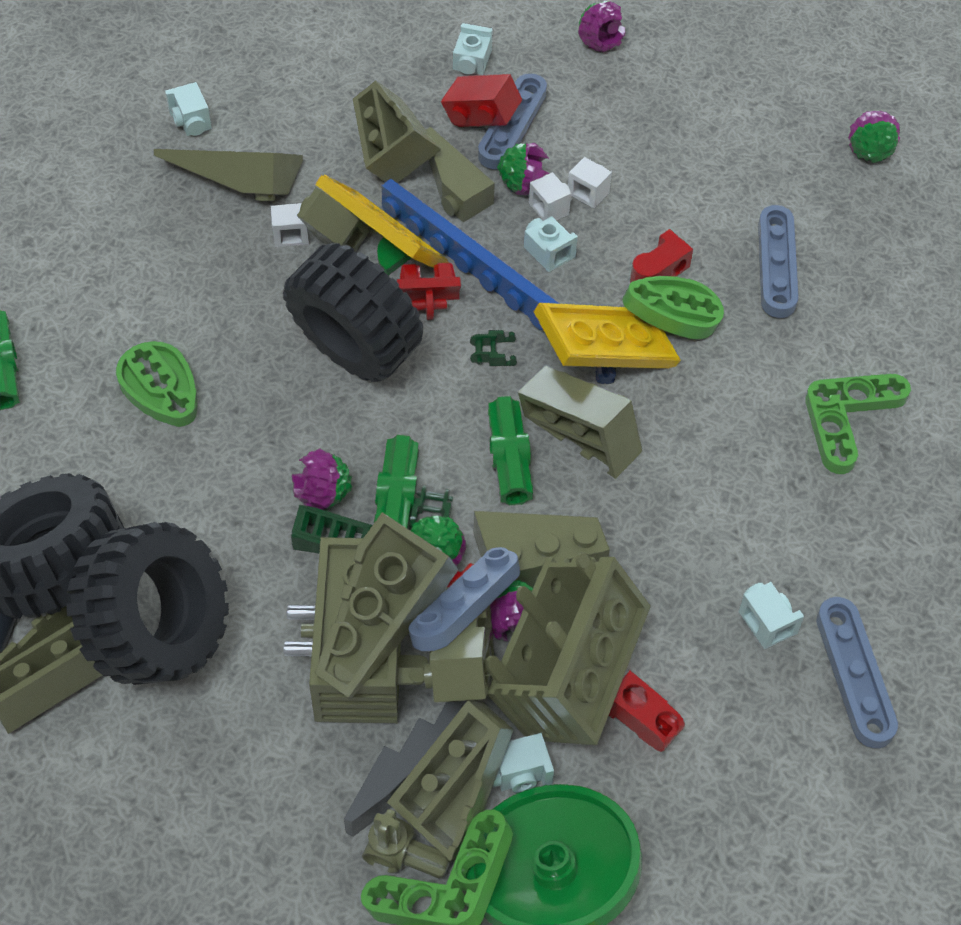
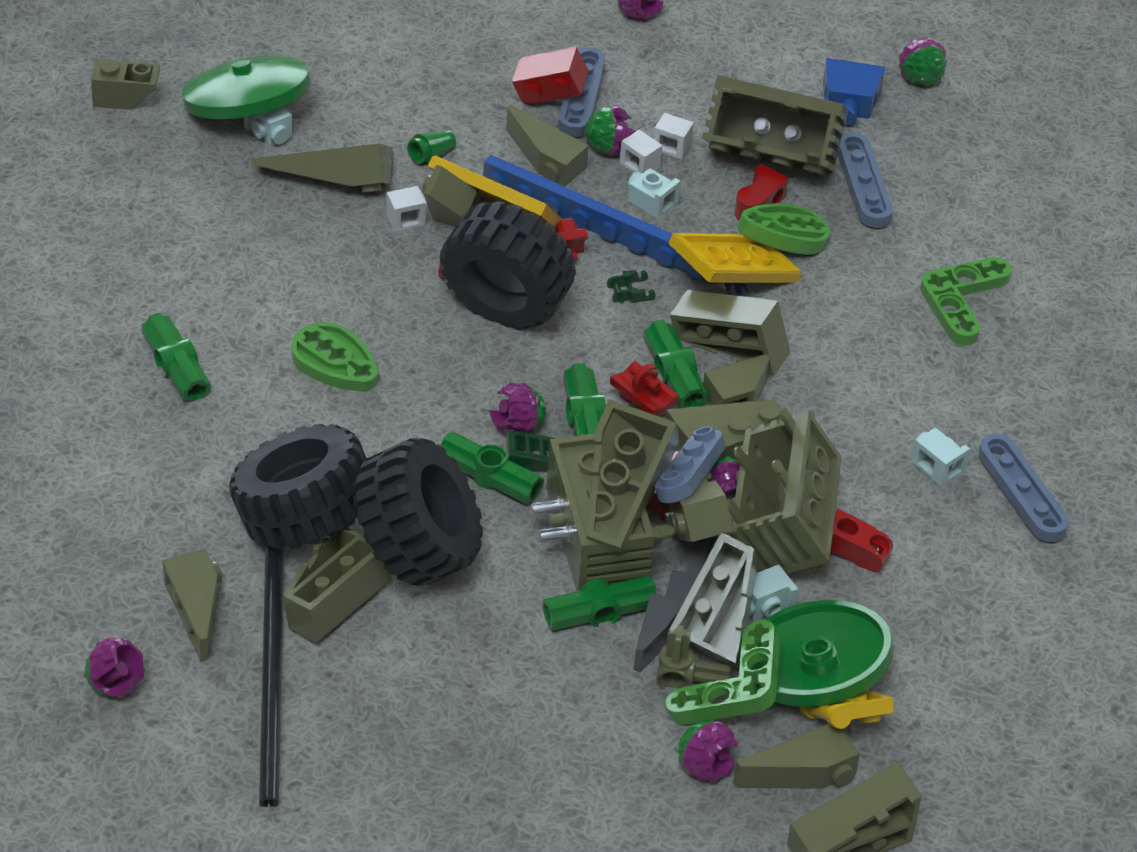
camera: 15 degrees left, 10 degrees down
olive wedge [353,80,441,183] -> none
light aqua brick [453,23,492,75] -> none
none -> olive slope [91,59,160,110]
none -> green dish [182,56,311,119]
none -> green cone [407,130,456,165]
none -> green piece [441,431,544,504]
none -> green piece [542,576,657,631]
none -> red hips [610,361,679,417]
none -> olive piece [702,75,849,176]
none -> olive slope [703,354,769,405]
none -> blue torso [823,58,885,125]

